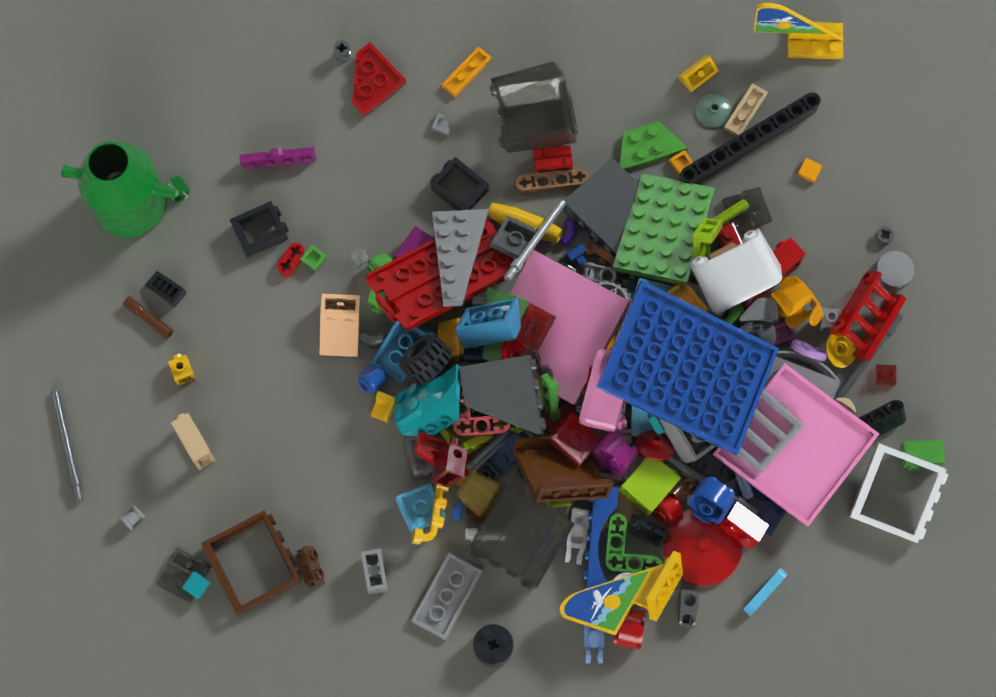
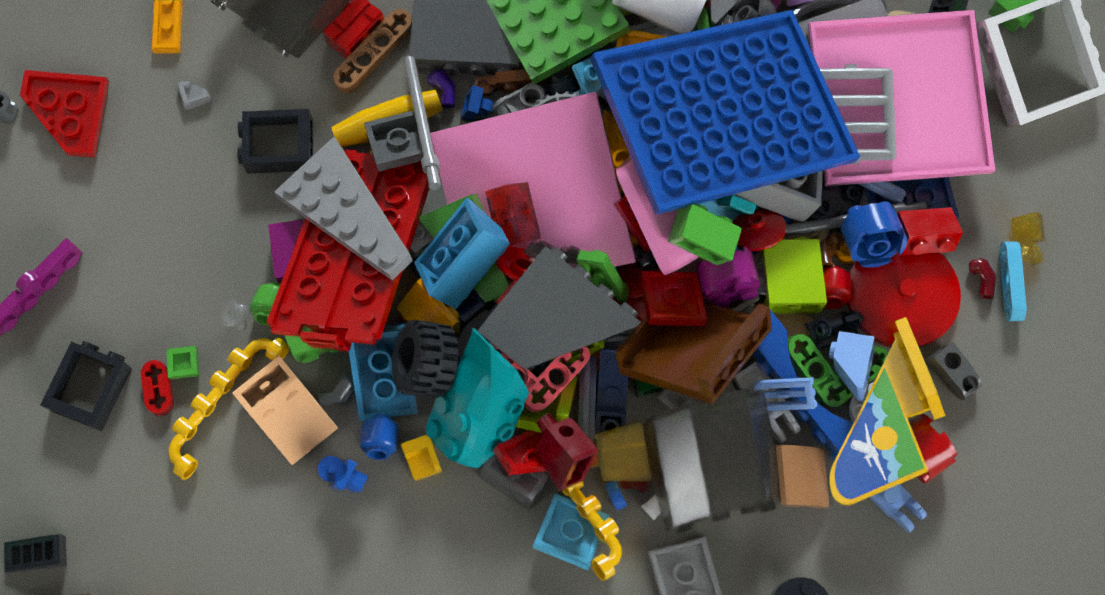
camera: 45 degrees left, 0 degrees up
none -> yellow bar [168,338,290,480]
none -> blue hips [317,456,368,493]
none -> bright green brick [668,204,742,265]
none -> light blue tile [753,377,817,411]
none -> medium nougat slope [776,445,830,509]
none -> light blue slope [829,331,875,402]
none -> dark red arm [969,258,996,299]
none -> clear yellow plate [1010,212,1045,265]

